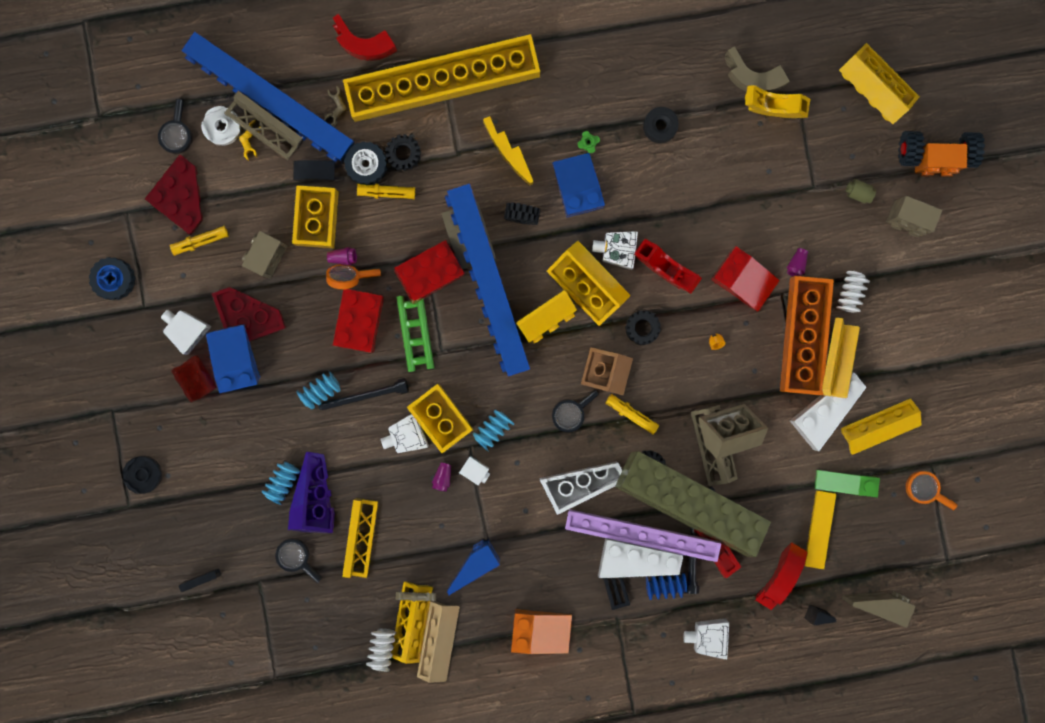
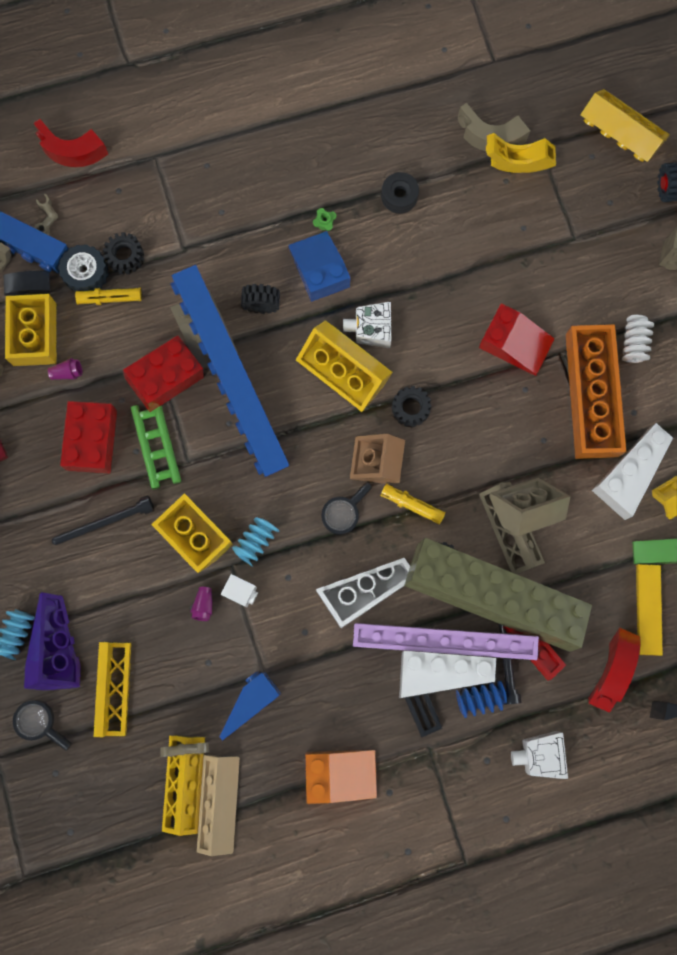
camera: 15 degrees left, 10 degrees down
medium azure piece [296,370,341,409] -> none
orange piece [326,264,381,289] -> none
yellow brick [343,34,540,122] -> none
white piece [366,628,396,672] -> none
white torso [381,414,429,453] -> none
yellow slope [483,116,534,186] -> none
yellow slope [516,290,577,344] -> none
red arch [634,239,702,294] -> none
light orange hinge [709,333,726,350] -> none
magenta cone [786,248,808,277] -> none
yellow panel [822,317,860,398] -> none
olive brick [845,179,876,204] -> none

